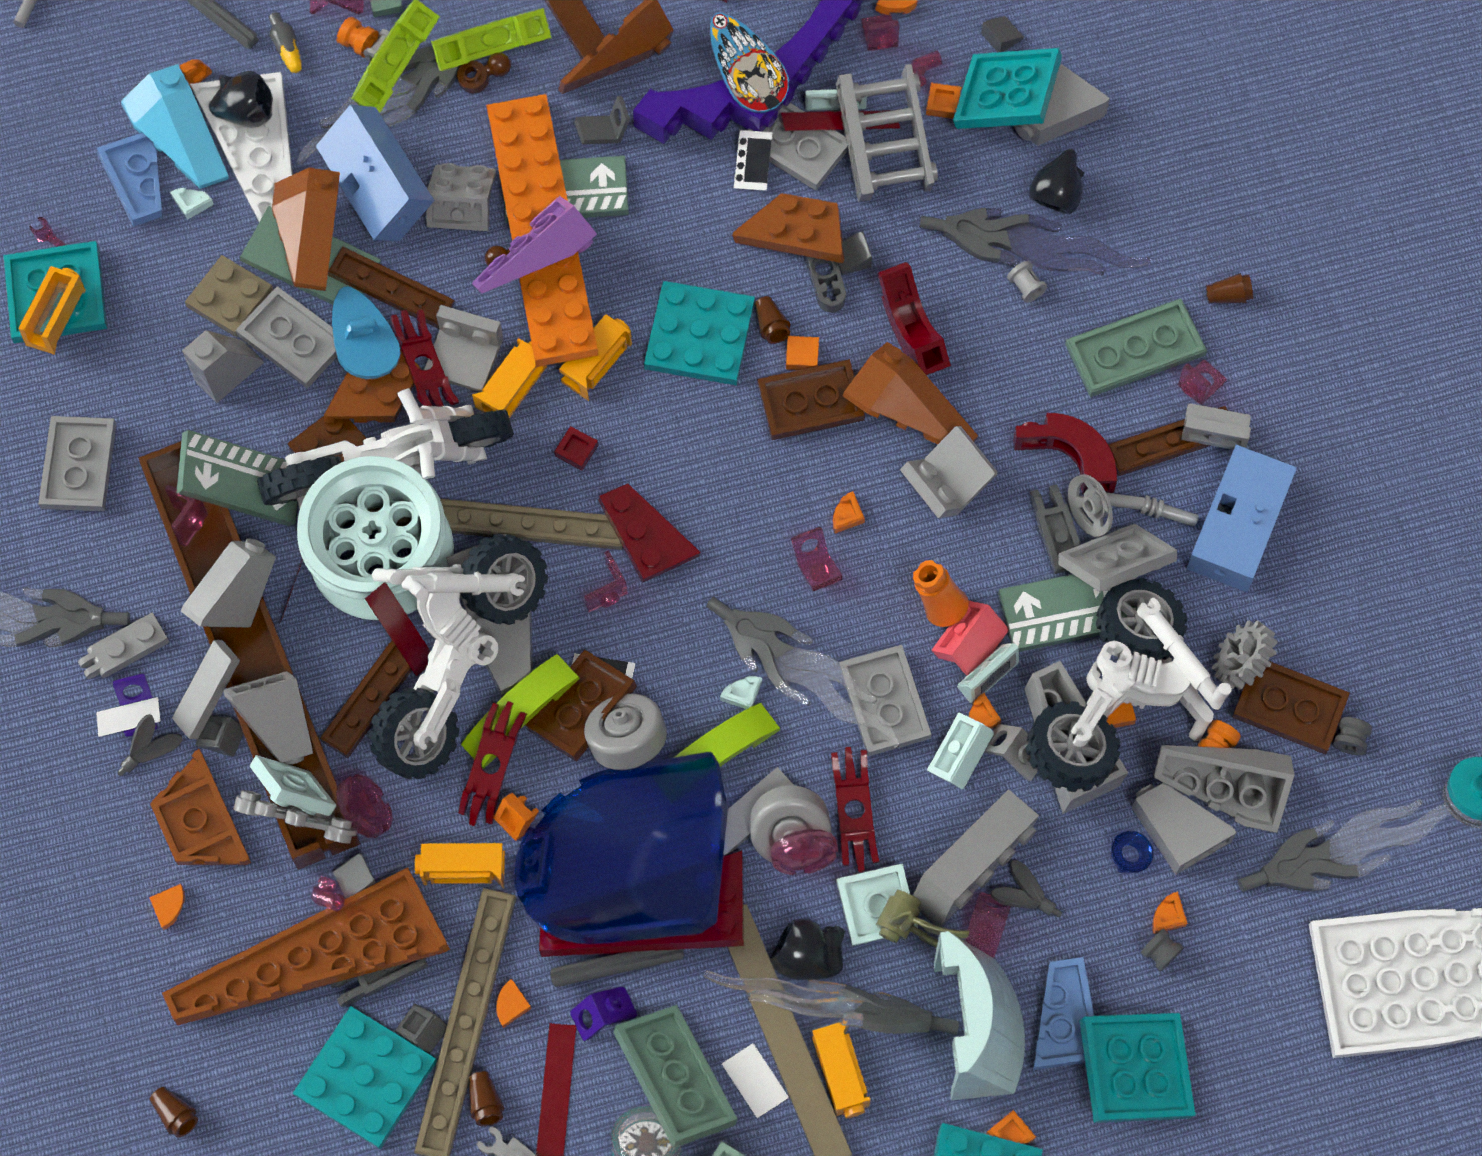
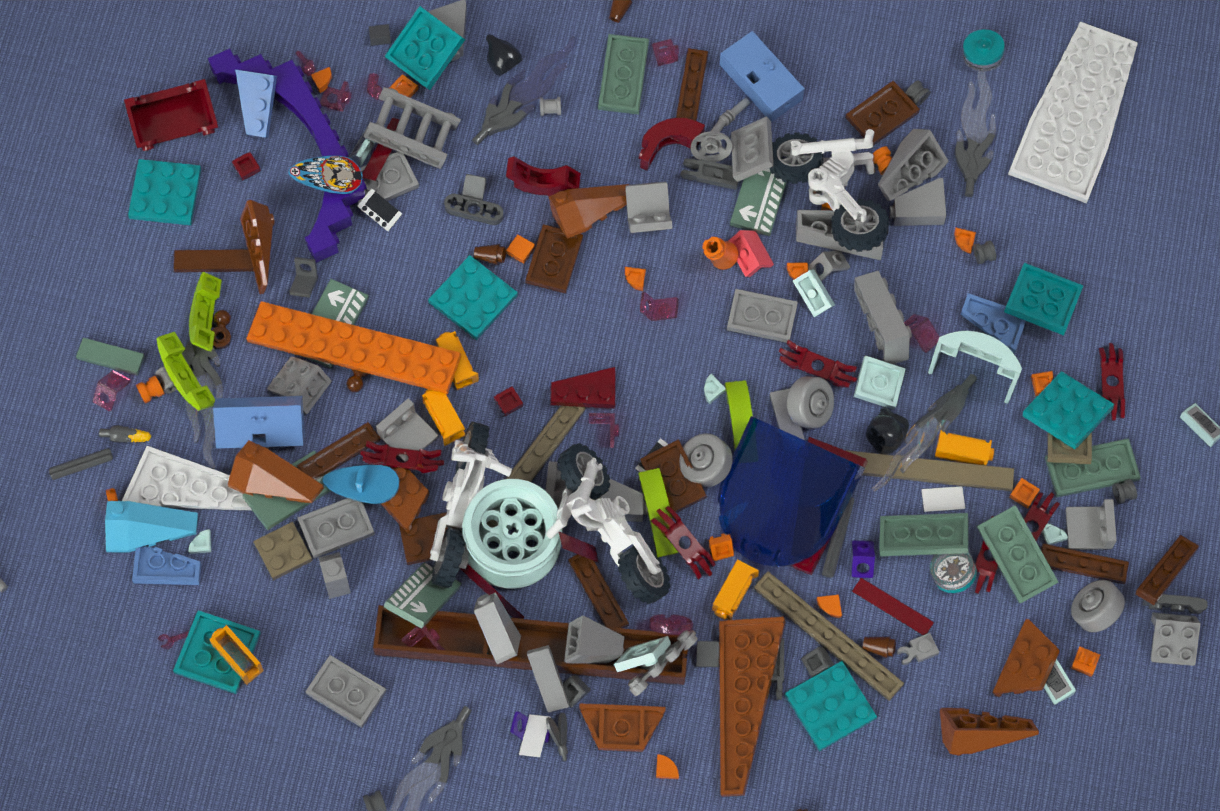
camera: 65 degrees left, 0 degrees up
light grey hinge [78,612,170,679] -> none
black piece [208,71,273,128] -> none
clear pink arm [311,876,344,911] -> none
medium lavender wedge [472,196,597,293] -> none
clear piece [706,597,899,748] -> none
dark orange wing [732,193,845,263] -> none
clear pink tile [770,829,838,875] -> none
olive plant [876,890,970,948] -> none
light aqua slope [957,643,1019,704] -> none
dark grey piece [991,860,1062,917] -> none
clear blue piece [1111,831,1154,874] -> none
light grey panel [1181,404,1251,450] -> none
light grey gear [1212,620,1278,690] -> none

